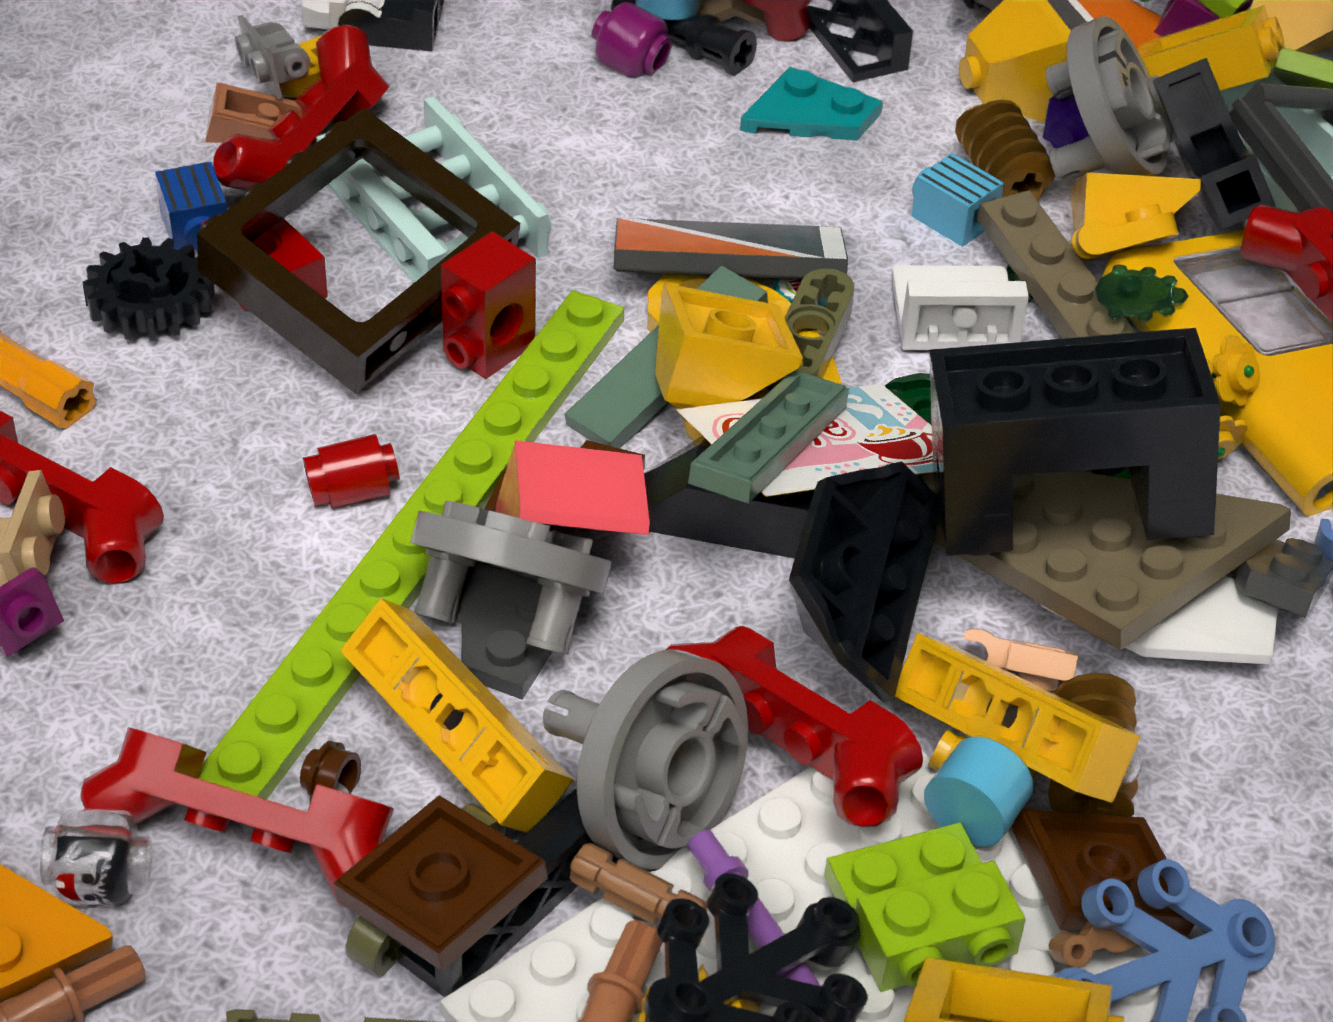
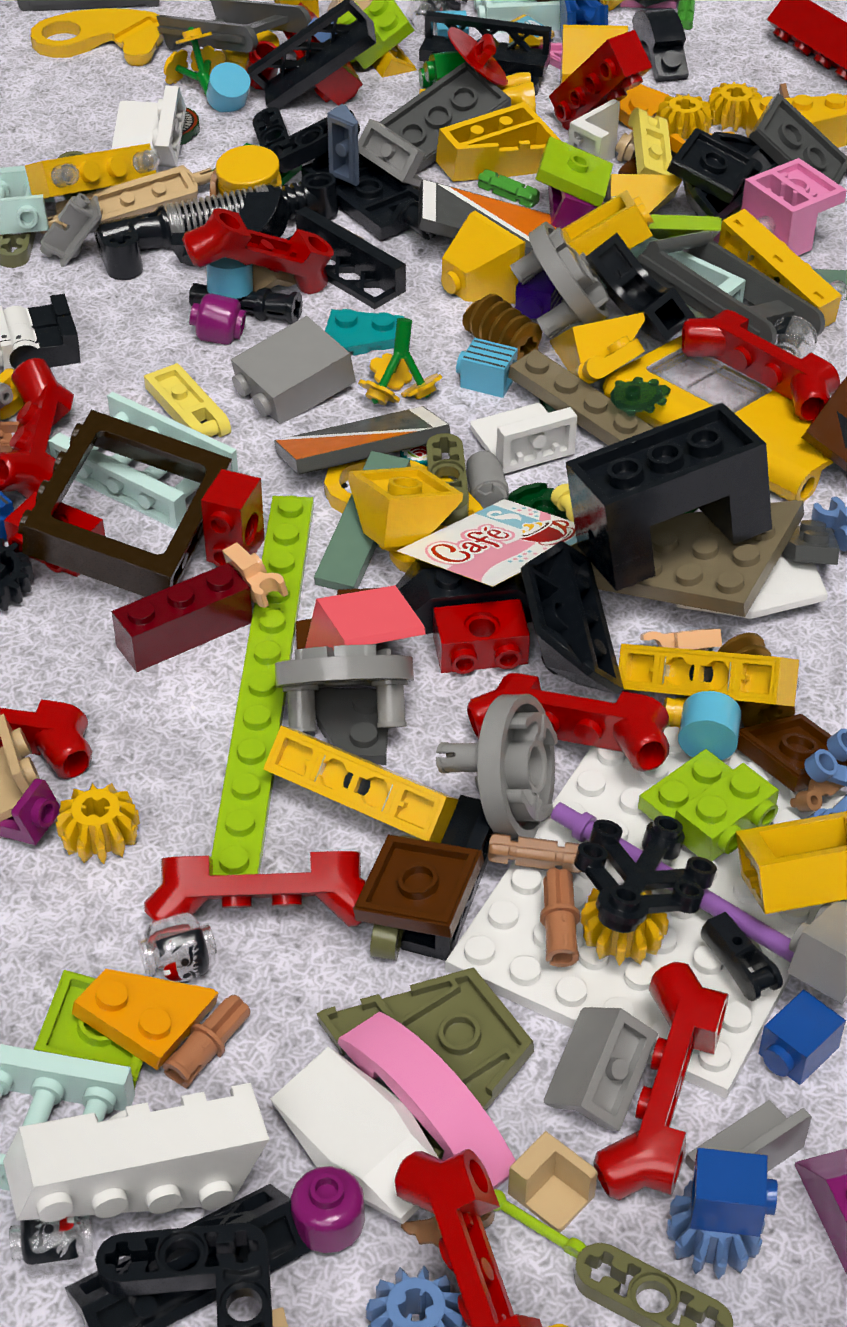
camera: 20 degrees left, 0 degrees up
reddish brown plate [300,741,361,802] -> none
red brick [303,434,400,509] -> none
sand green tile [688,370,849,504] -> none
none -> yellow gear [56,782,140,864]
none -> dark red brick [111,562,252,672]
none -> light yellow plate [144,363,231,437]
none -> light nougat plate [222,542,288,608]
none -> light grey brick [231,316,356,424]
none -> yellow plant [358,318,442,406]
none -> red brick [433,599,530,674]
none -> light grey piece [466,451,509,509]

